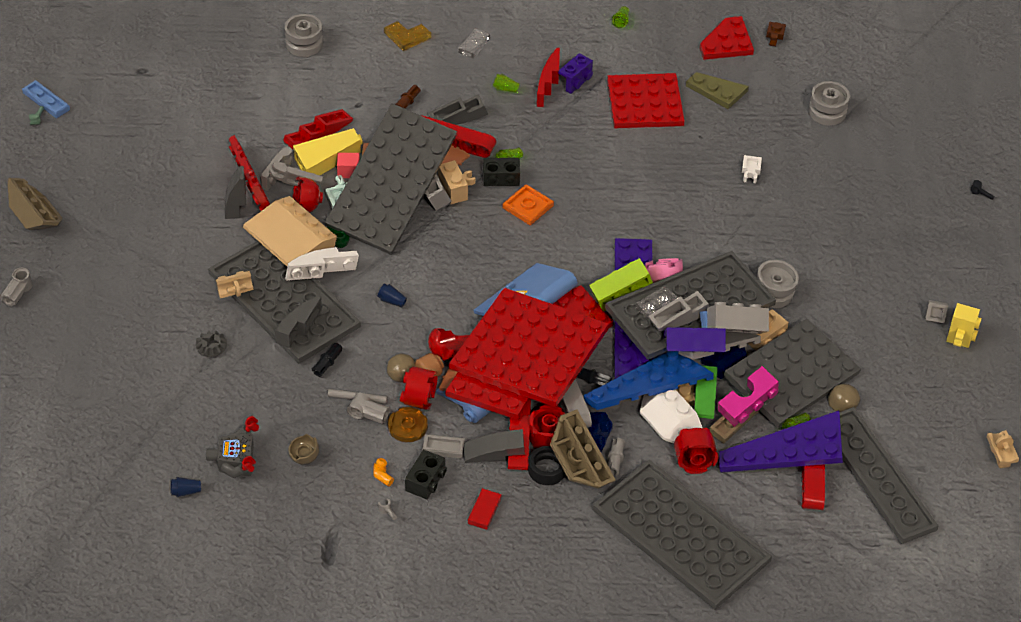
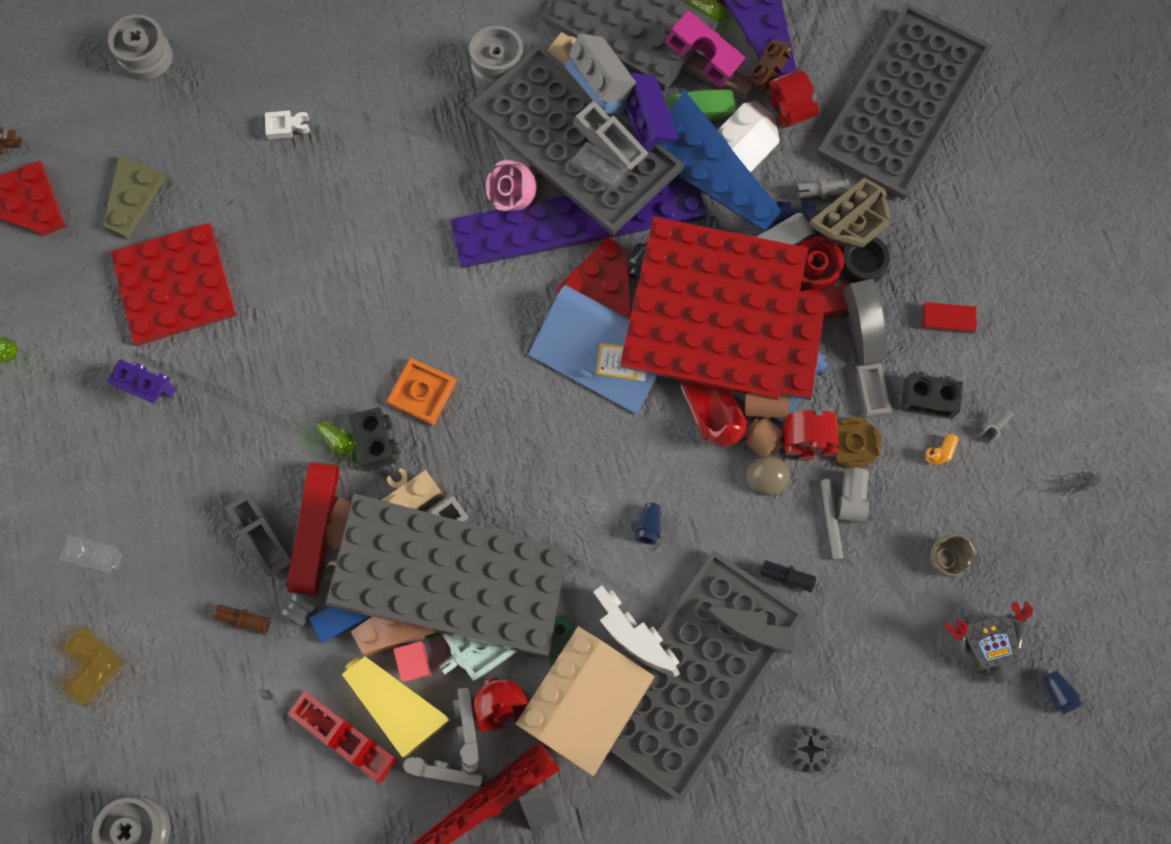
camera: 105 degrees left, 25 degrees up
tan hips [216,271,254,299] -> none
clear neon green cone [493,73,520,93] -> none
red slope [537,48,560,107] -> none
lime wedge [589,258,653,311] -> none
none -> reddish brown hinge [747,40,792,93]

